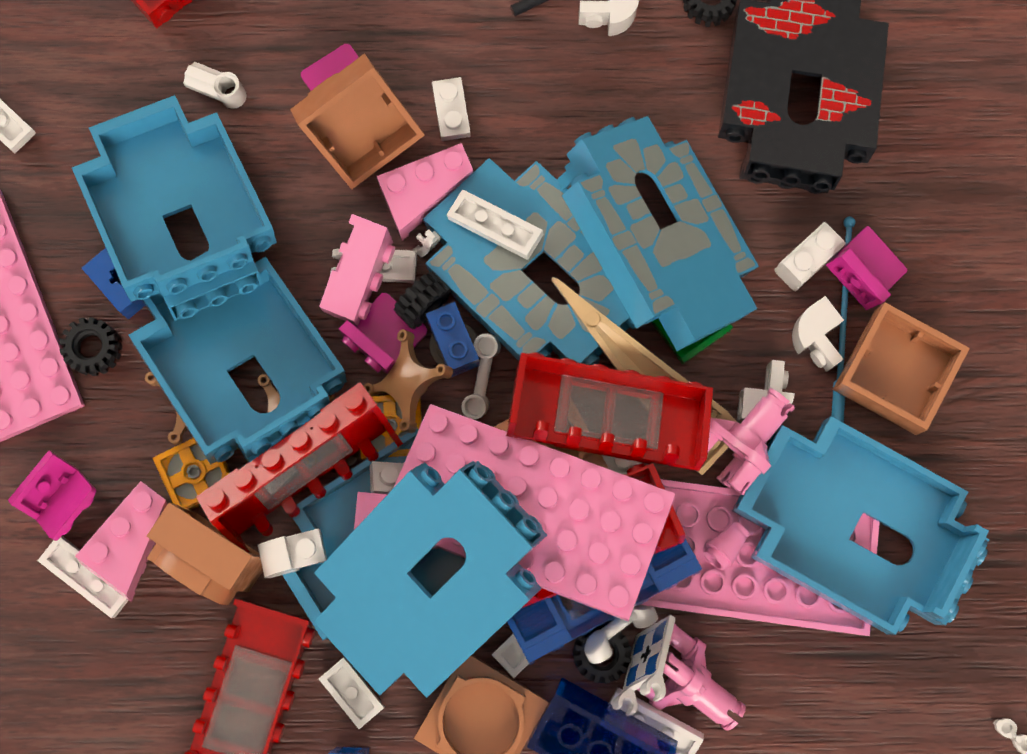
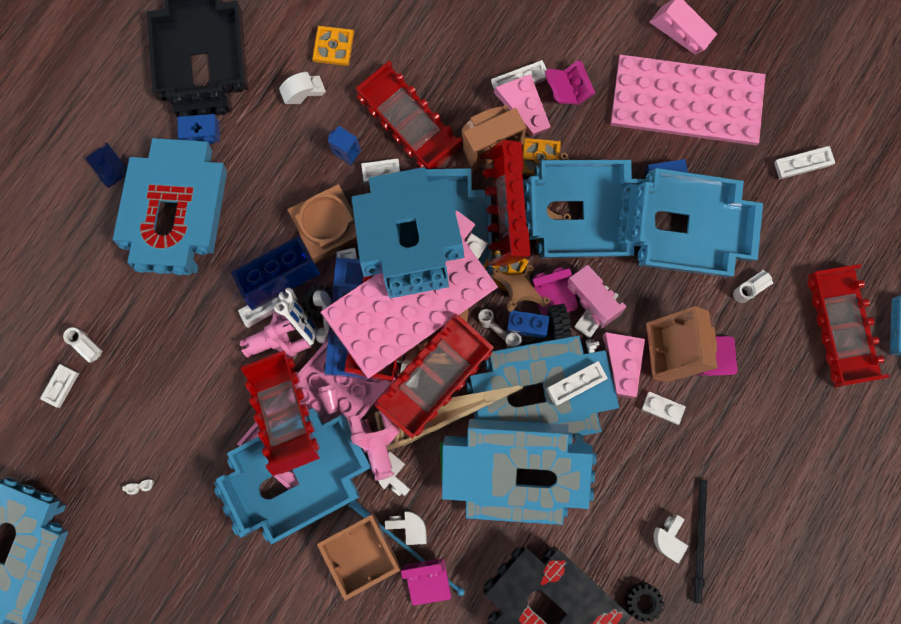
camera: 125 degrees right, 0 degrees up
black tyre [59,317,122,376] -> none
white brick [257,528,327,578] -> none
white brick [774,222,846,292] -> none
none -> red window [241,350,320,476]

